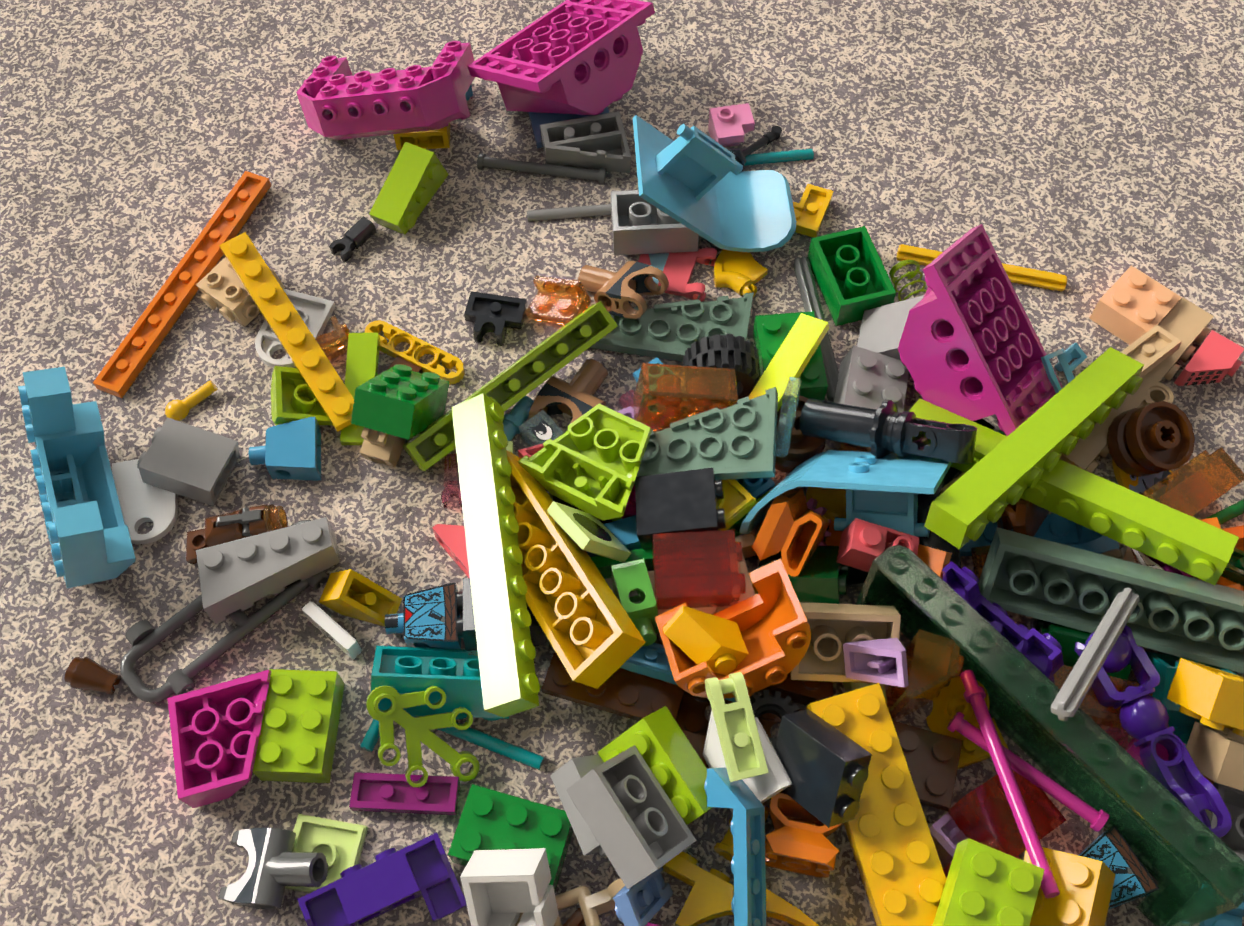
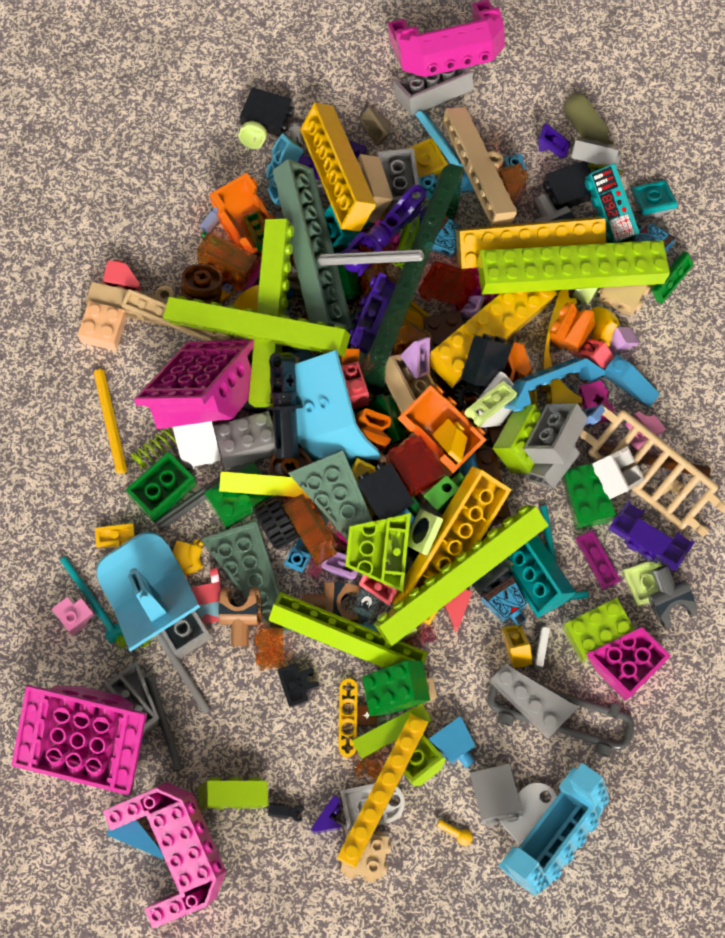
camera: 120 degrees left, 10 degrees up
reddish brown cone [64,656,121,695] -> none
orange plate [93,171,272,398] -> none
plate [186,504,288,564] -> none
lime plant [366,686,480,787] -> none
black piece [727,126,782,172] -> none
clear light blue tile [776,377,802,457] -> none
dark pink bar [947,711,1109,832] -> none
dark pink bar [960,670,1060,898] -> none
medium azure sword [1041,343,1087,394] -> none
none -> dark purple slope [310,796,343,834]

